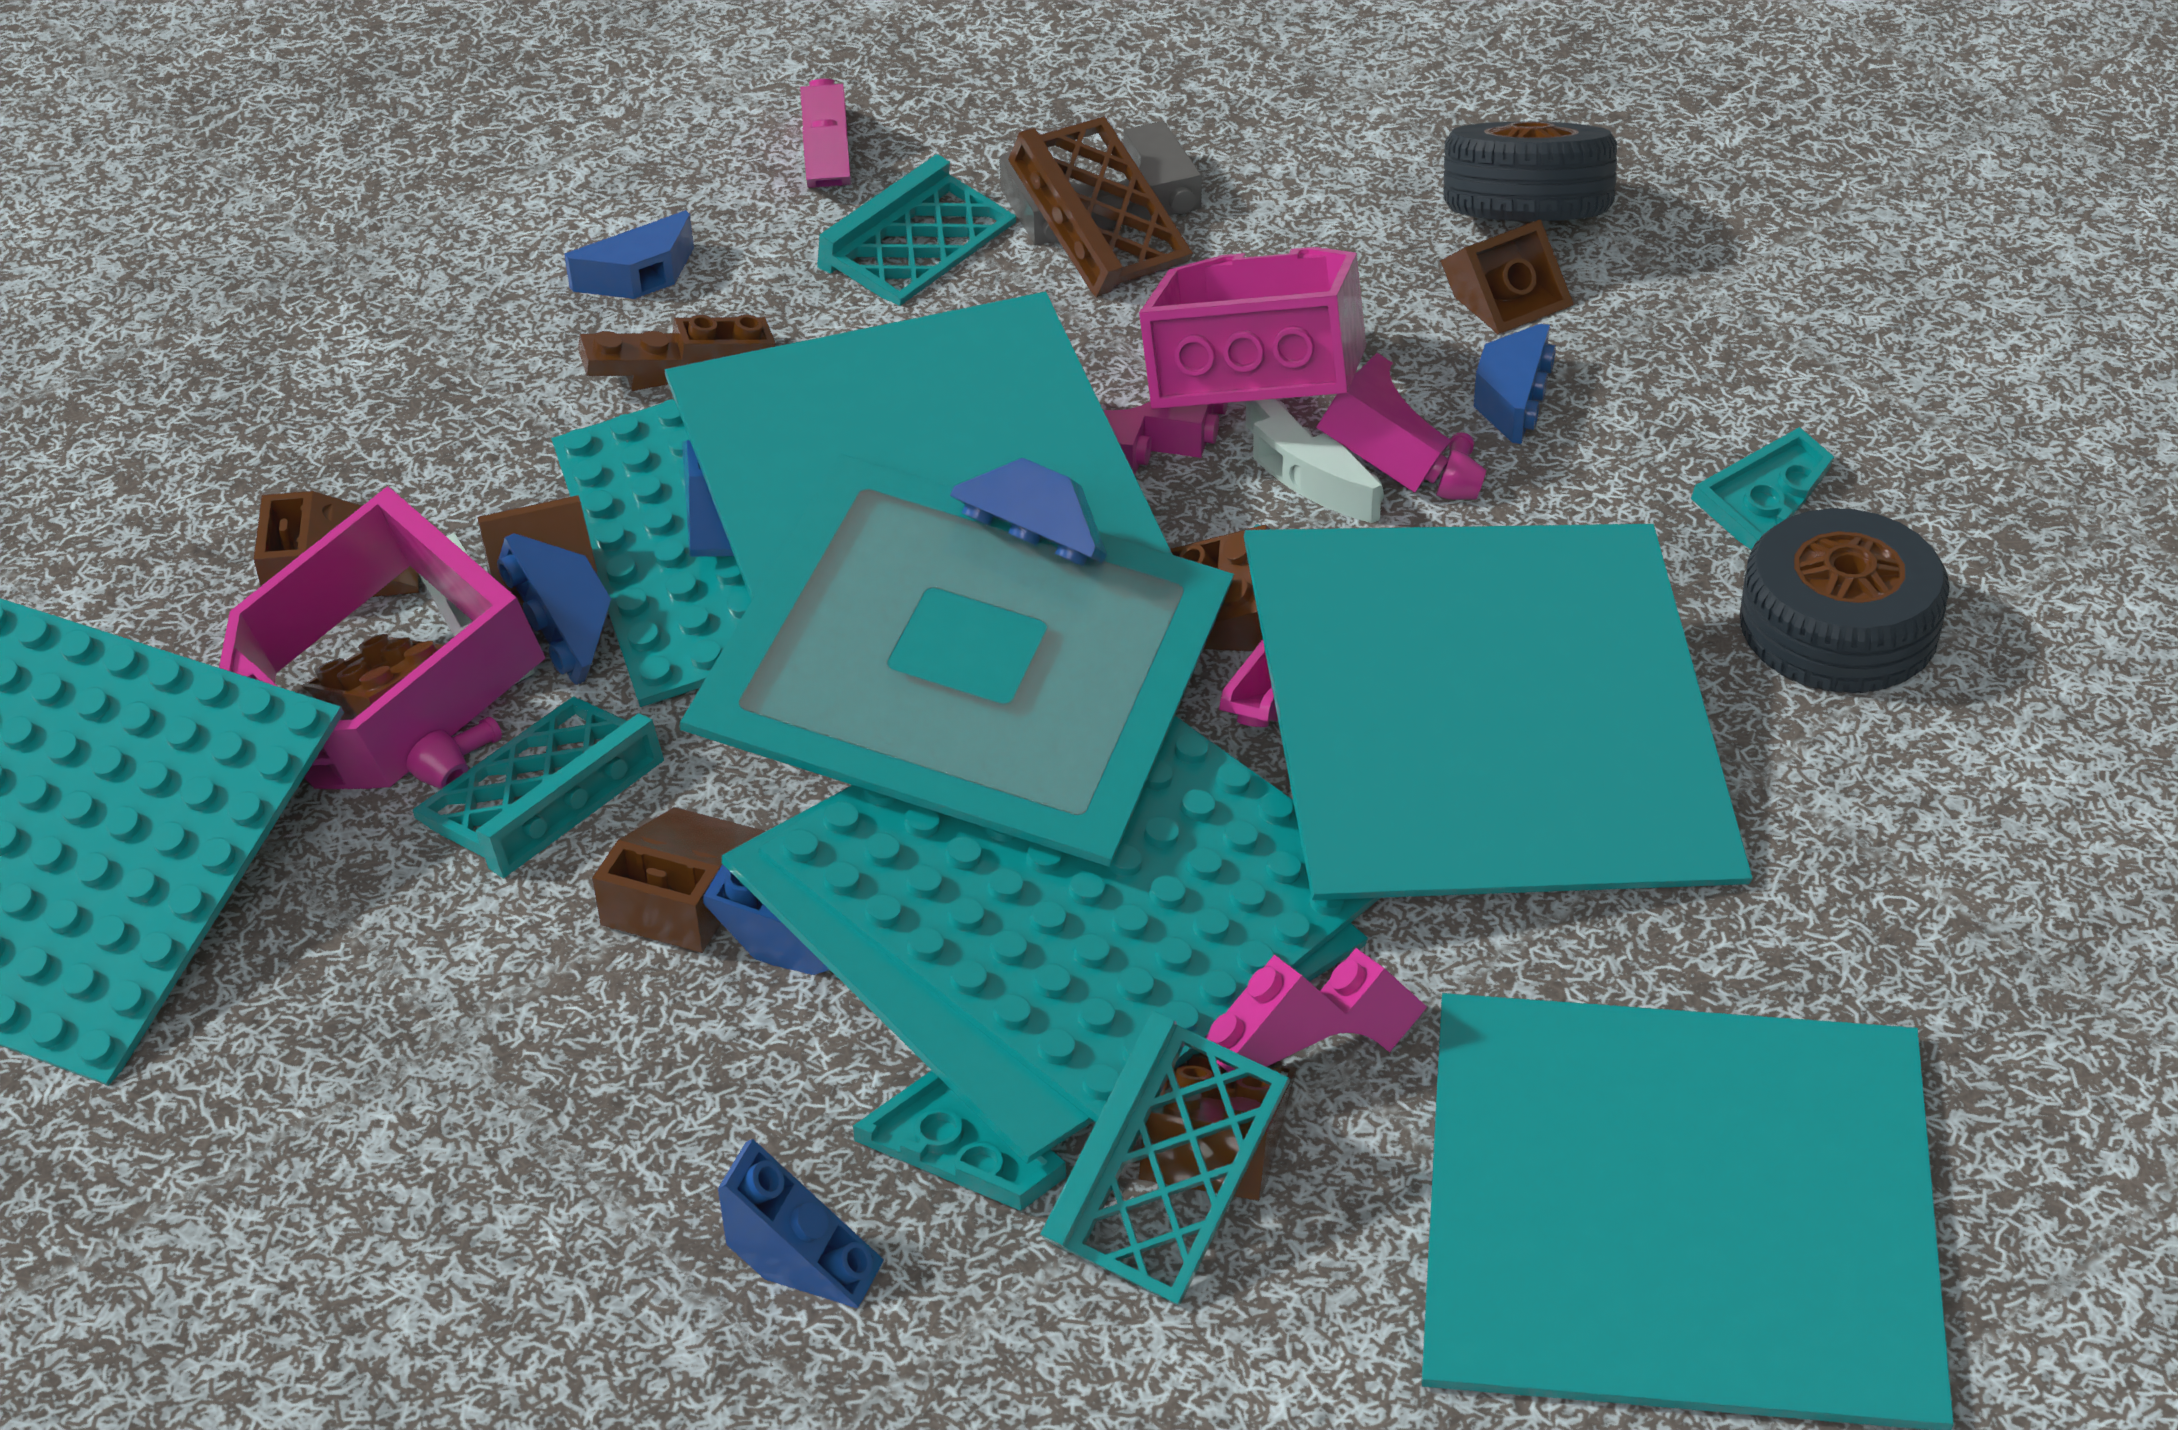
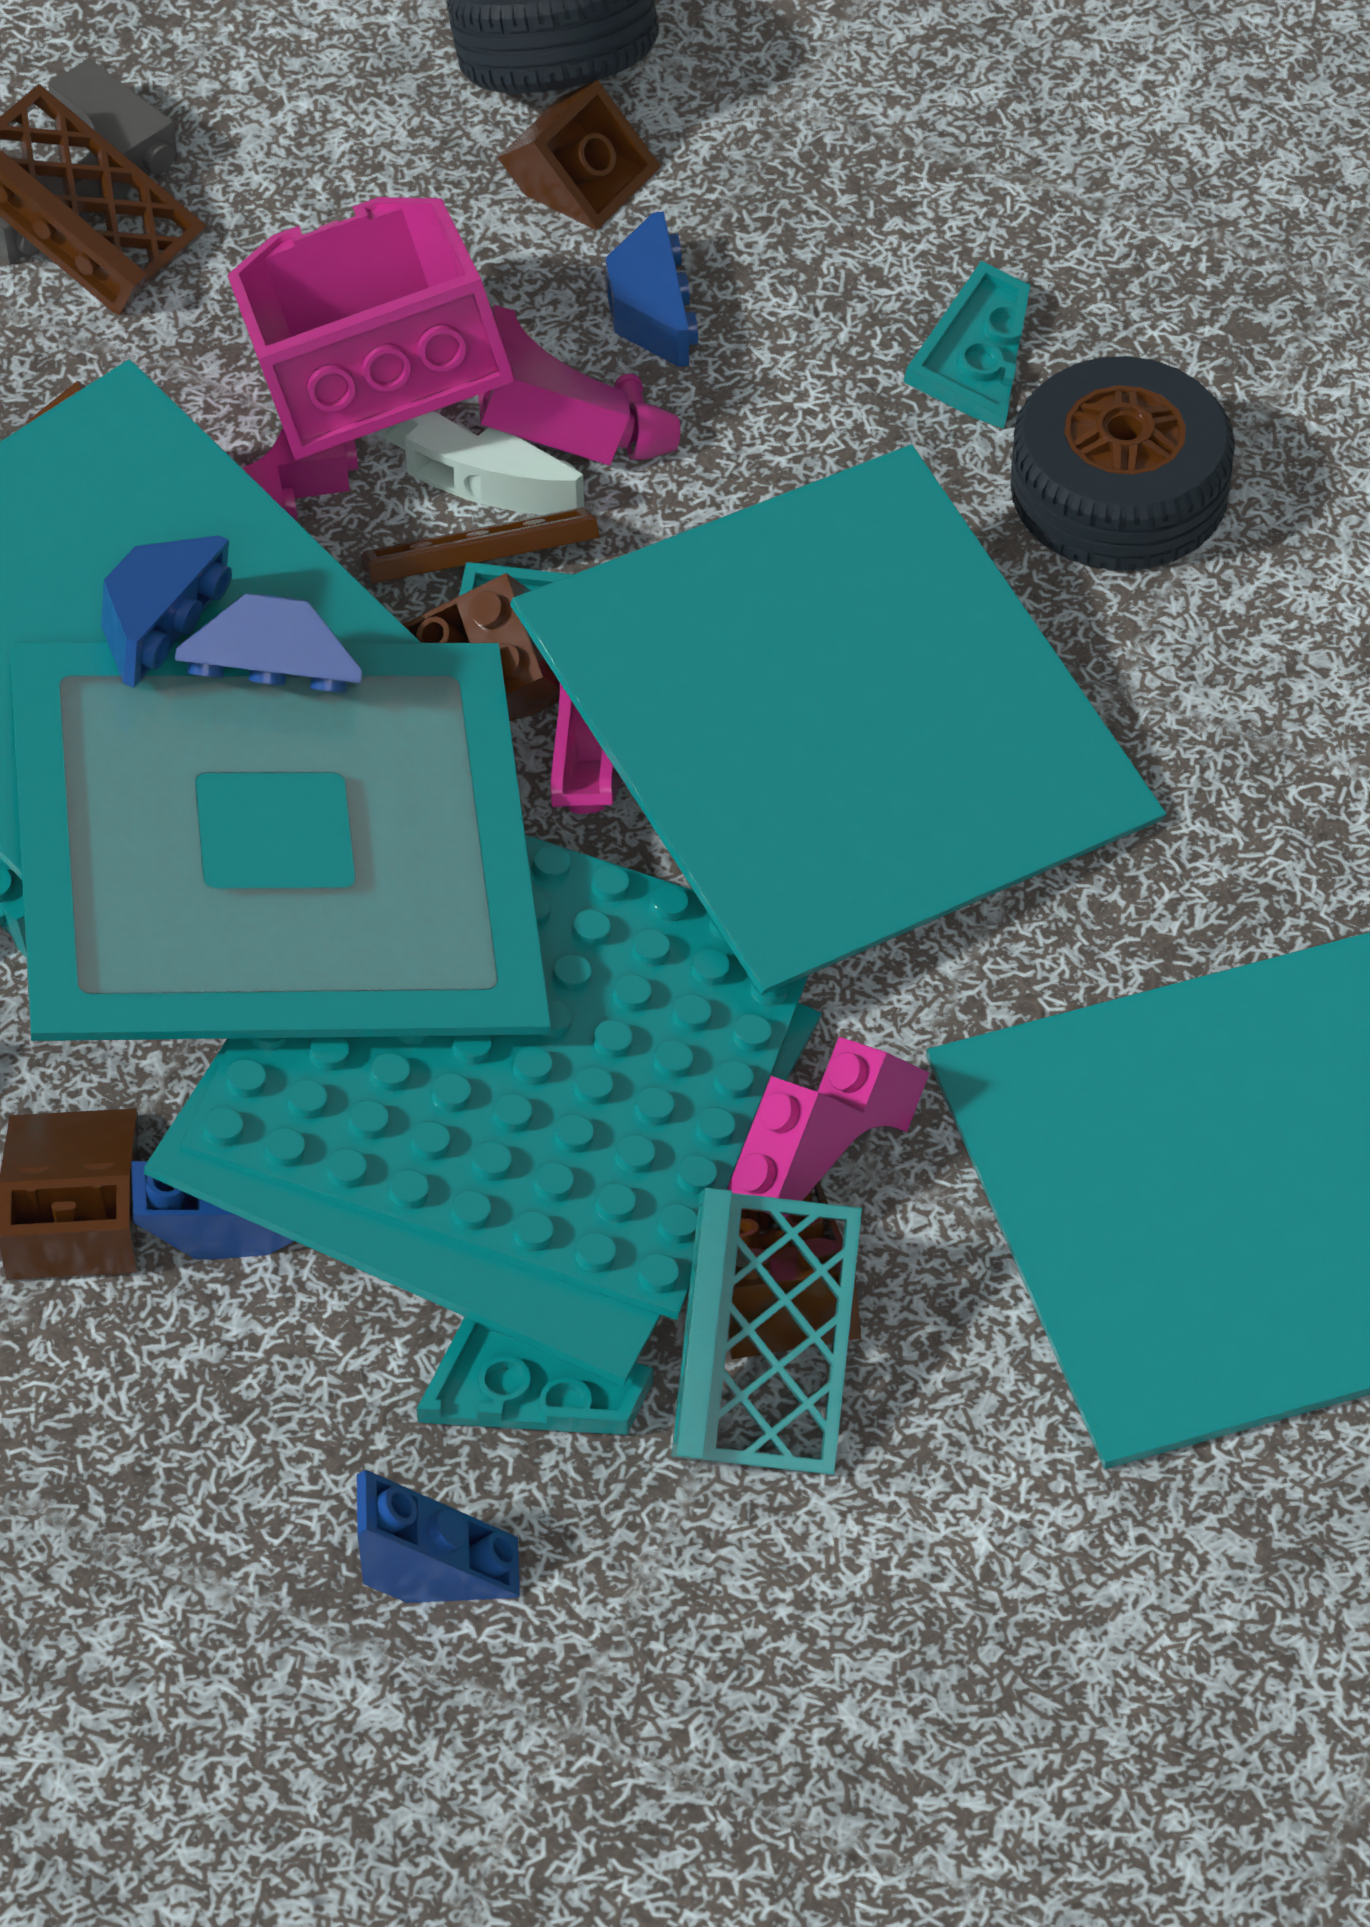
camera: 25 degrees left, 10 degrees up
none -> blue slope [101,535,232,688]
none -> reddish brown tile [360,507,600,584]

